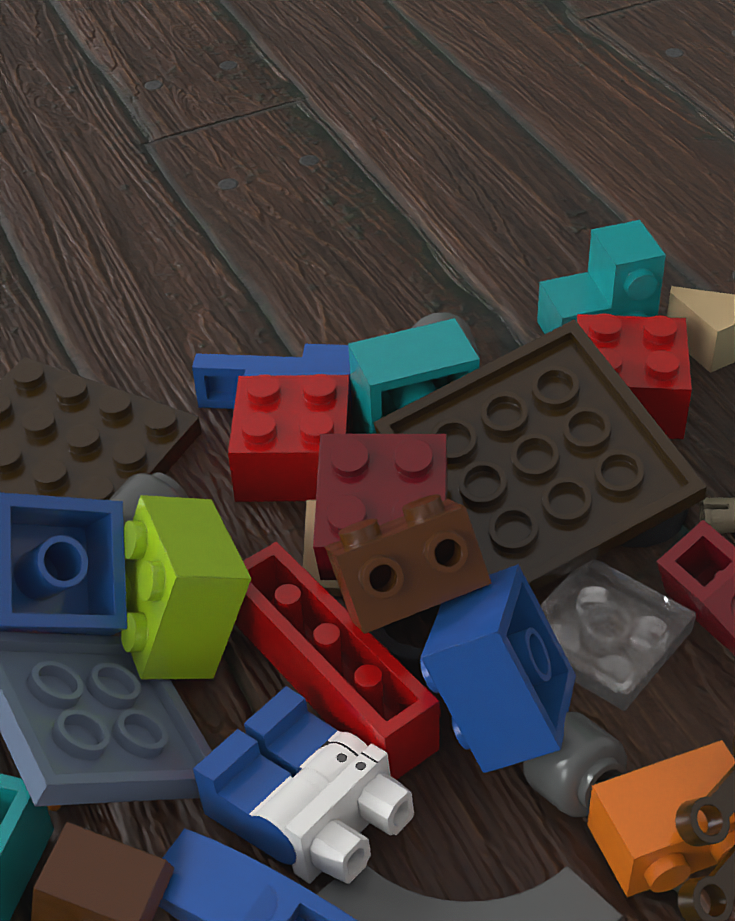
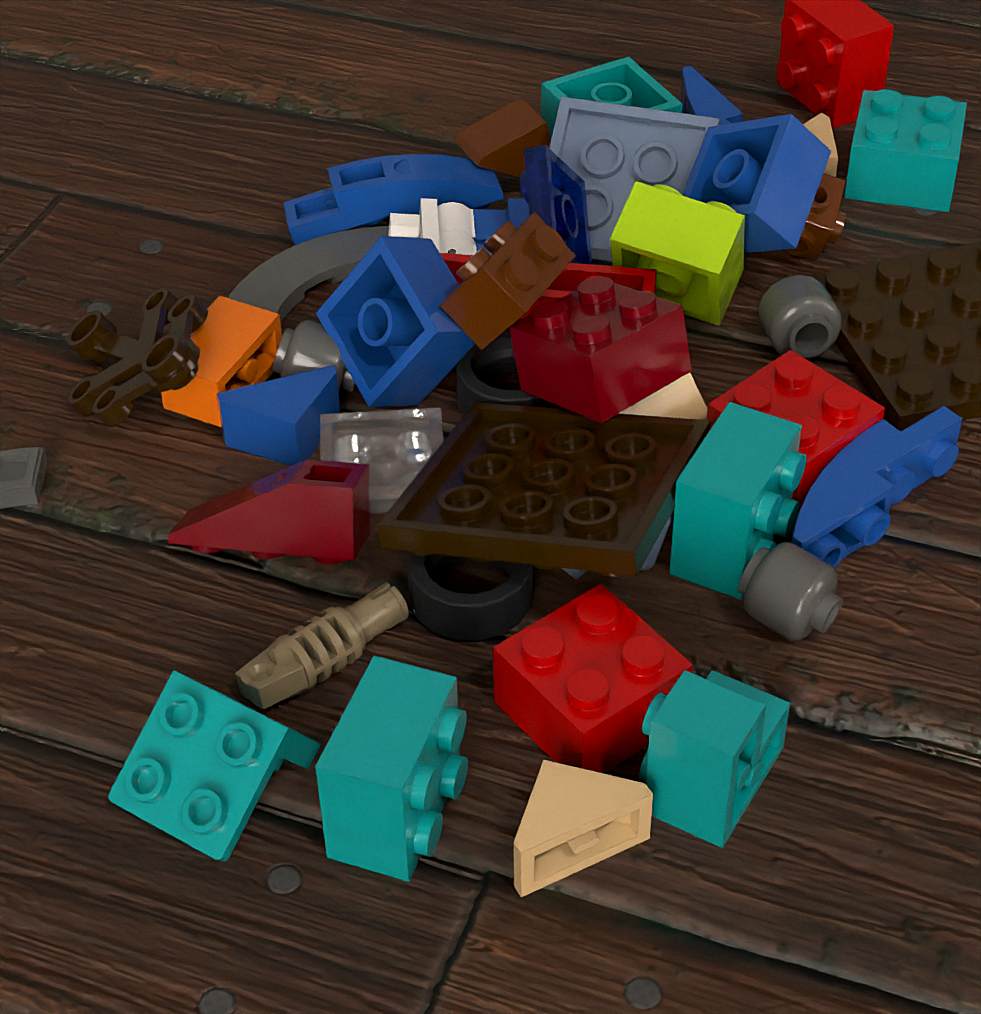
camera: 135 degrees right, 0 degrees up
none -> blue slope [217,365,341,466]
none -> clear blue plate [520,145,592,264]

